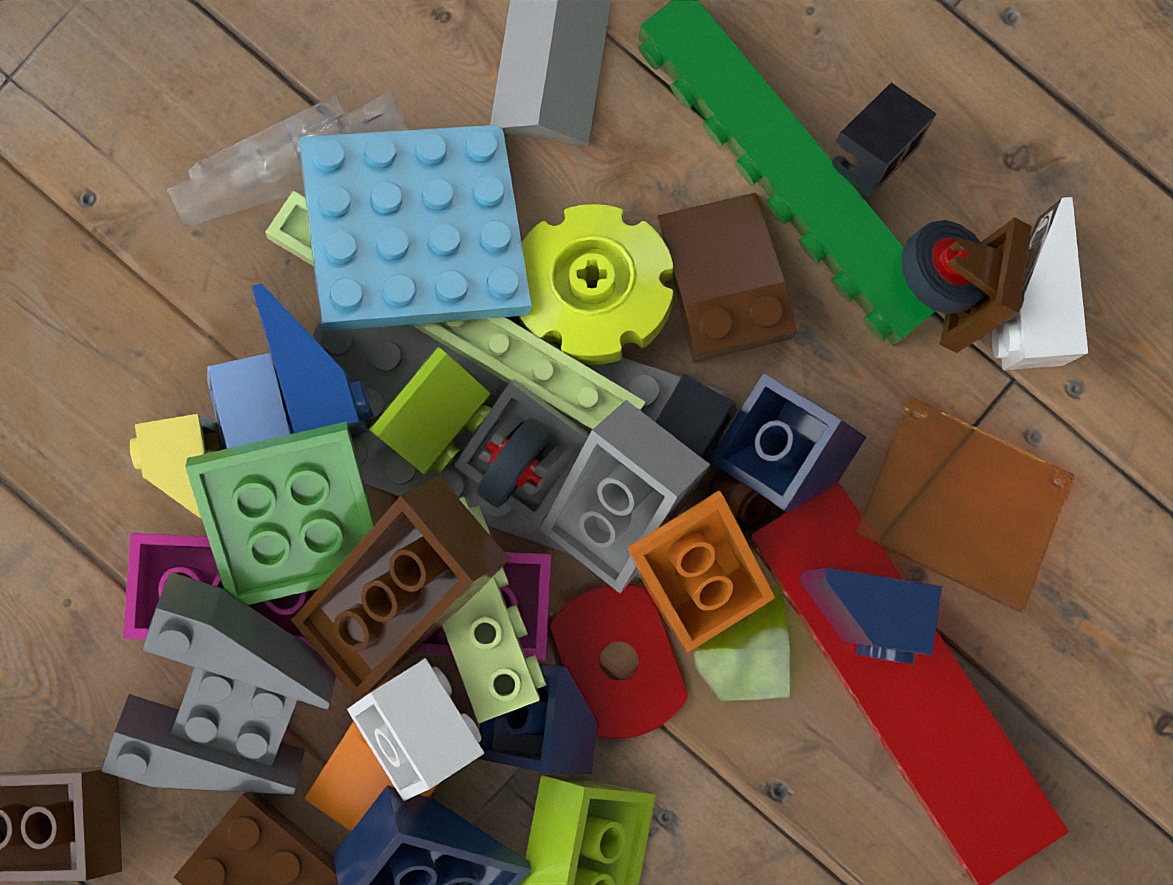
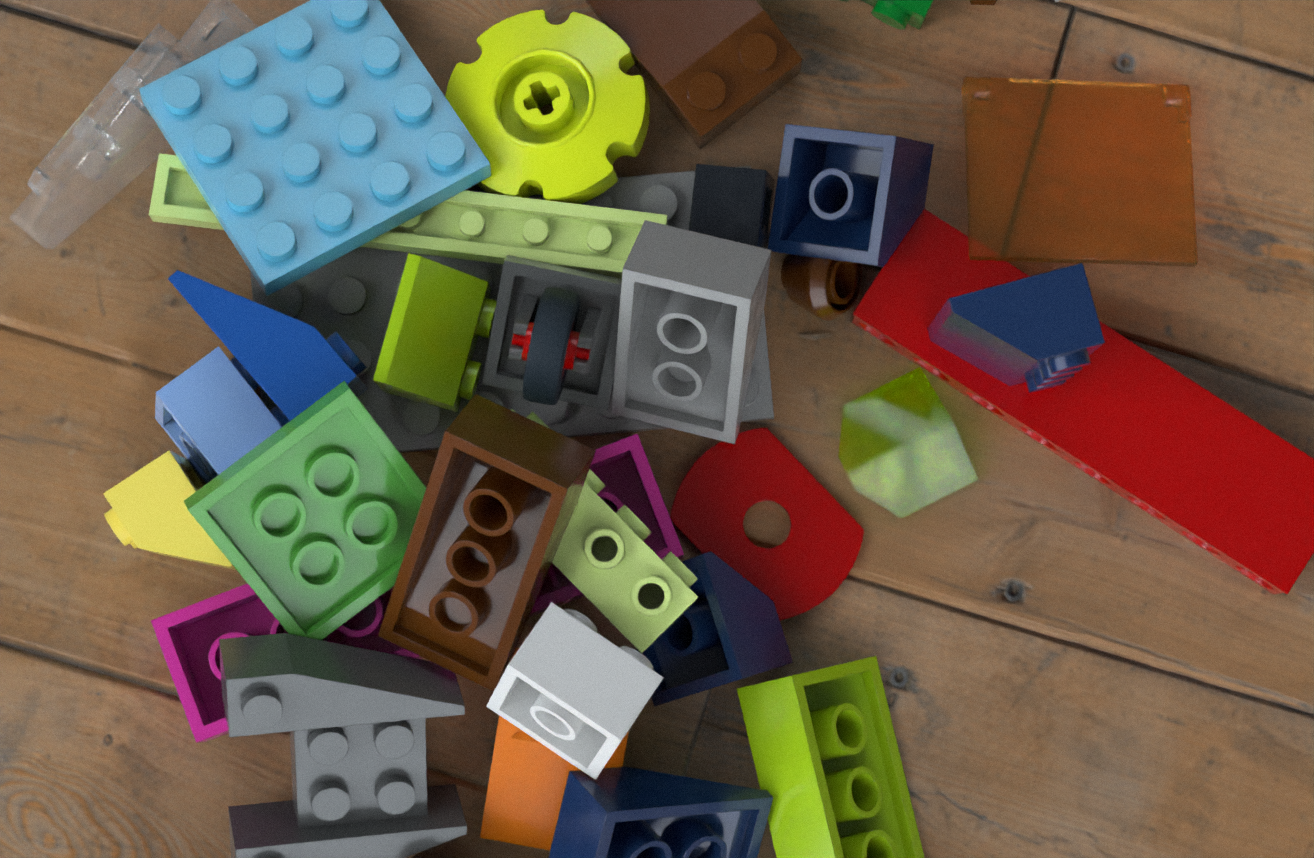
camera: 20 degrees left, 0 degrees up
orange slope [627,491,775,653] -> none

